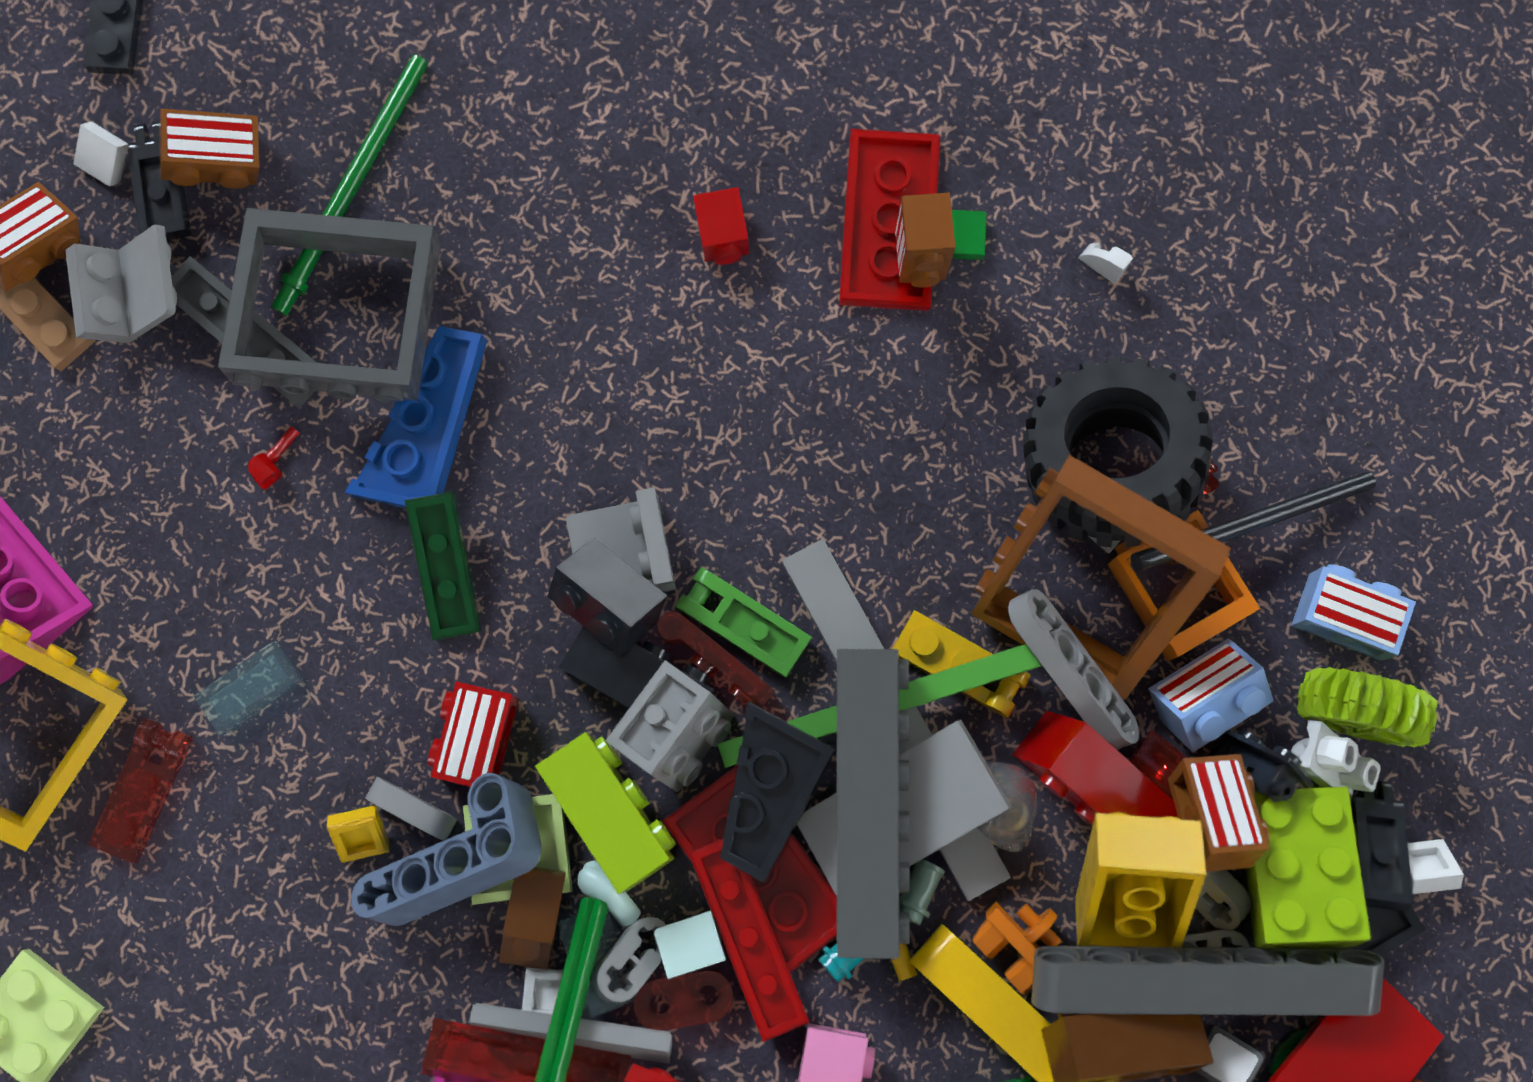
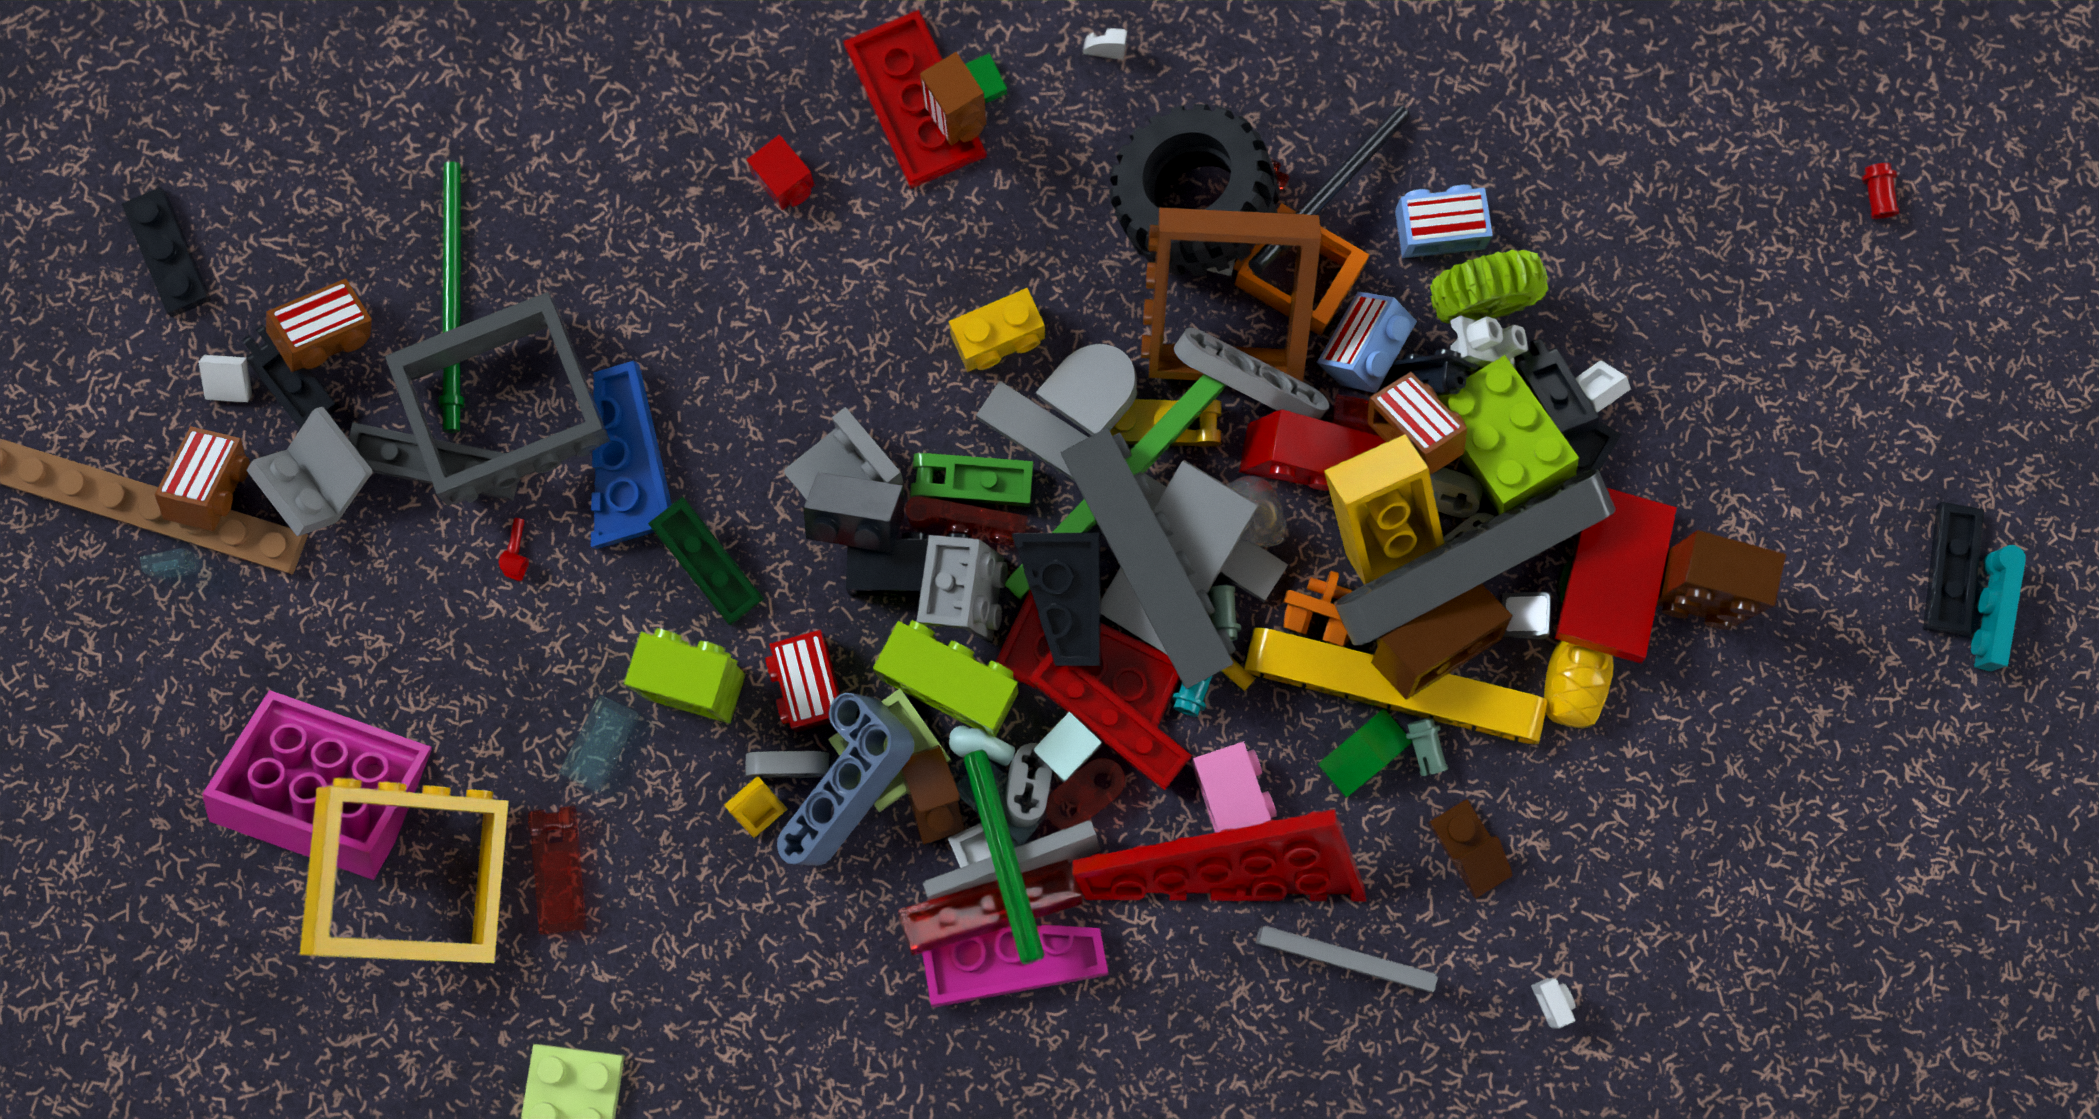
camera: 30 degrees left, 0 degrees up
none -> lime brick [624,628,746,724]
none -> yellow brick [949,288,1045,372]
none -> light grey tile [1036,344,1137,435]

